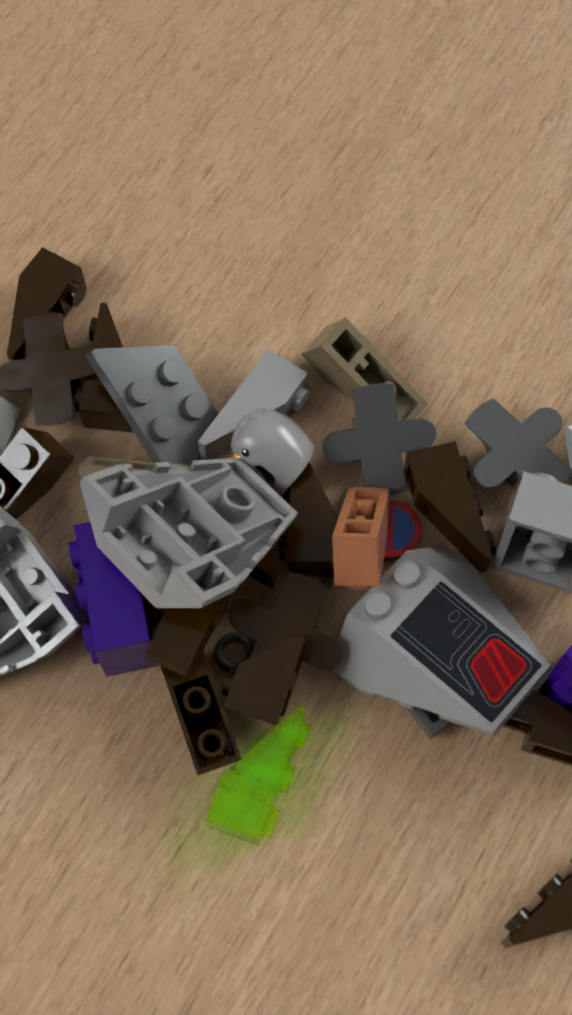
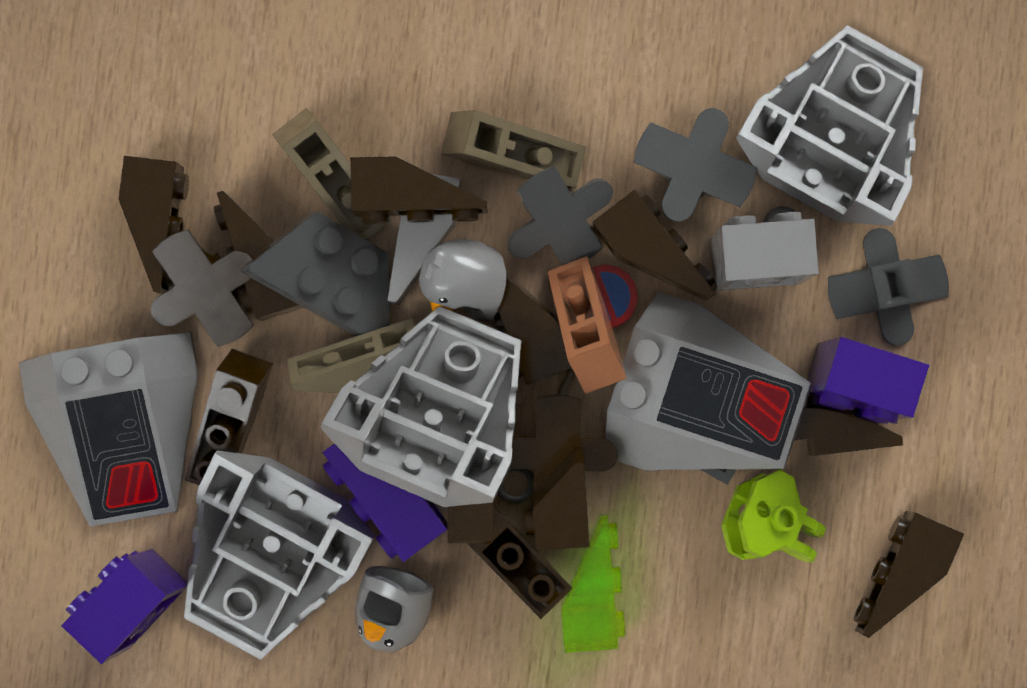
camera: 25 degrees left, 20 degrees up
none -> dark tan slope [272,108,392,240]
none -> dark brown slope [350,156,488,224]
none -> light grey piece [355,566,434,653]
none -> lime hinge [721,469,826,563]

